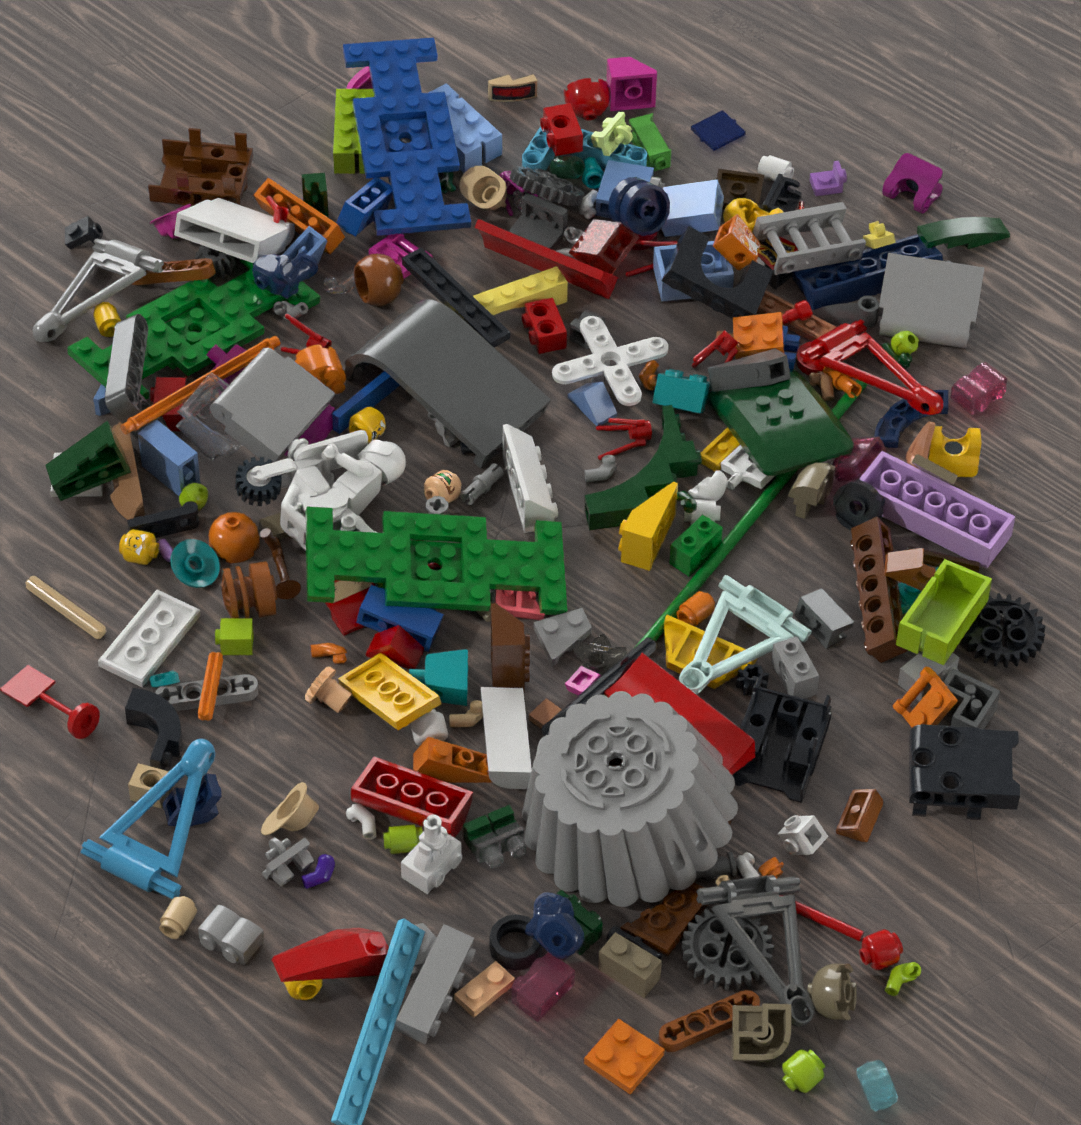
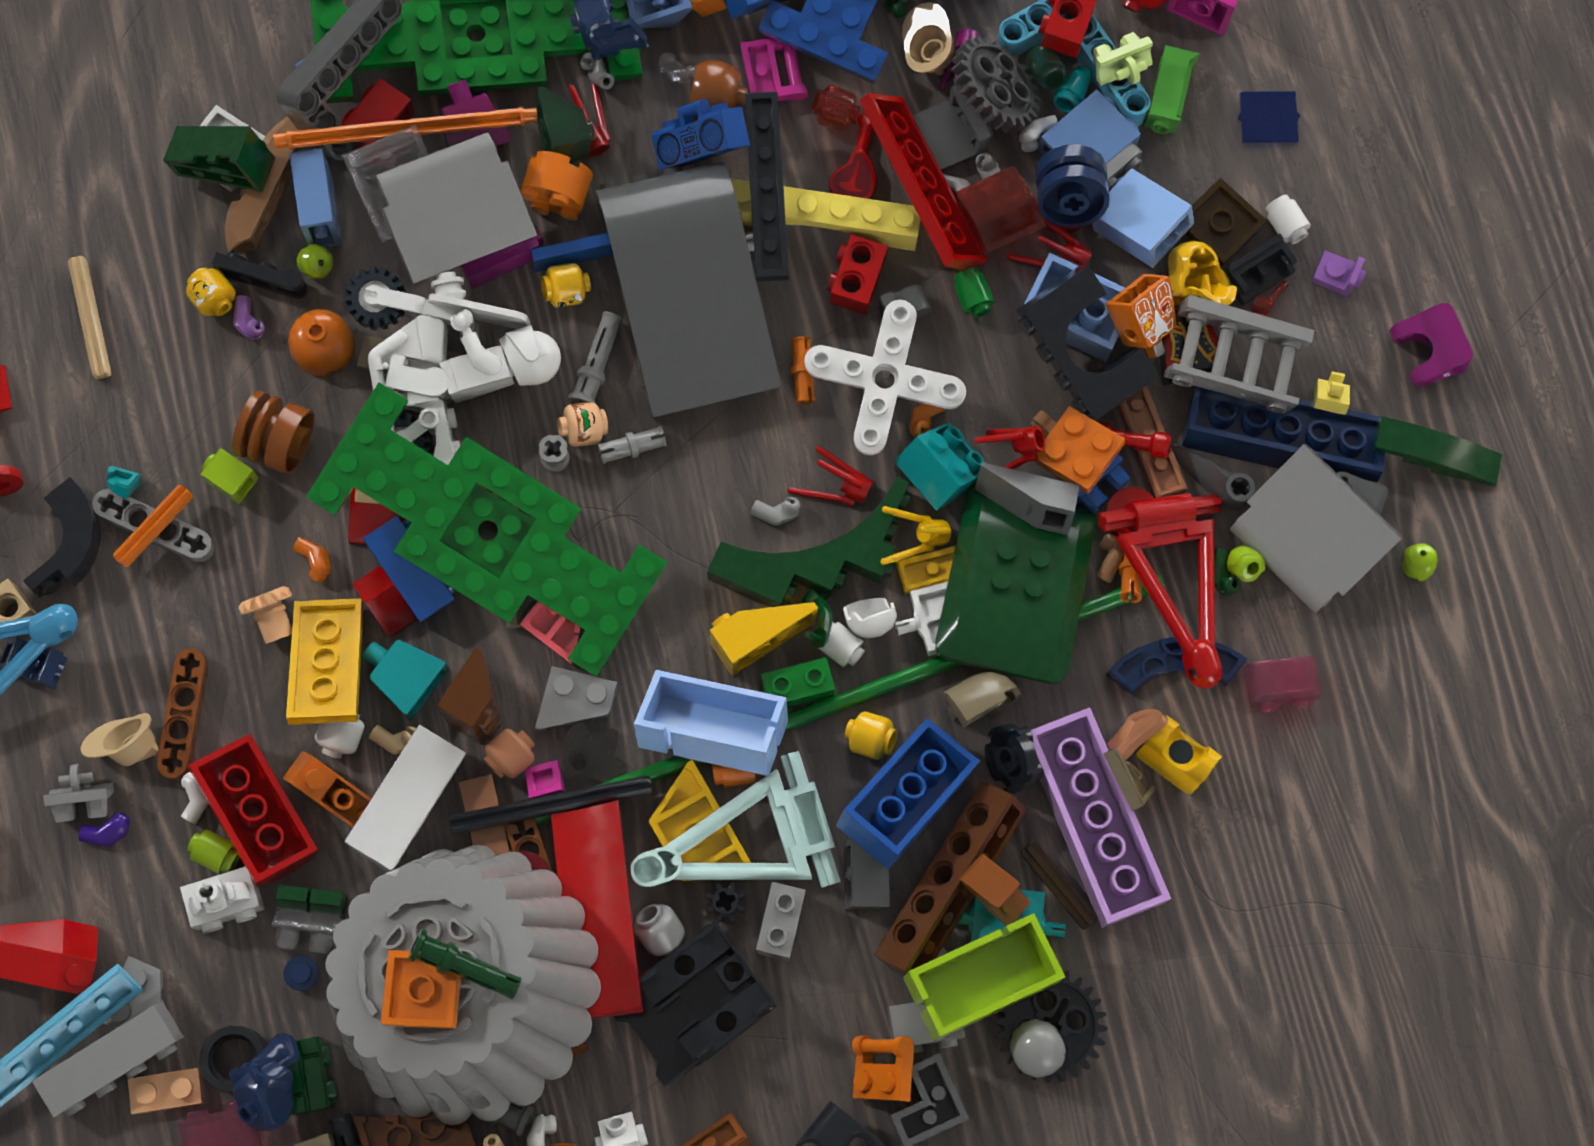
camera: 30 degrees right, 25 degrees up
white tile [98,590,201,688] -> none
teal dish [170,539,220,588] -> none
reddish brown piece [260,528,301,599] -> none
white slope [503,424,558,533] -> none
medium blue slope [568,382,617,426] -> none
clear pink brick [832,437,887,482] -> none
none -> dark orange beam [157,648,208,781]
none -> dark blue plate [283,956,319,991]
none -> orange plate [381,950,461,1029]
none -> dark green pin [408,929,522,1000]
none -> nougat head [483,729,535,779]
none -> clear green slope [535,87,595,164]
none -> light grey pin [567,311,623,404]
none -> light blue piece [634,670,788,776]
none -> light grey head [634,904,685,956]
none -> blue piece [652,99,750,170]
none -> orange pin [790,336,816,405]
none -> clear red head [811,85,861,132]
none -> piece [829,112,876,199]
none -> blue brick [836,718,980,870]
none -> yellow head [845,711,898,760]
none -> yellow plant [880,506,951,565]
none -> green brick [954,267,995,318]
none -> light grey hair [1009,1019,1066,1078]
none -> lime piece [1402,543,1438,581]

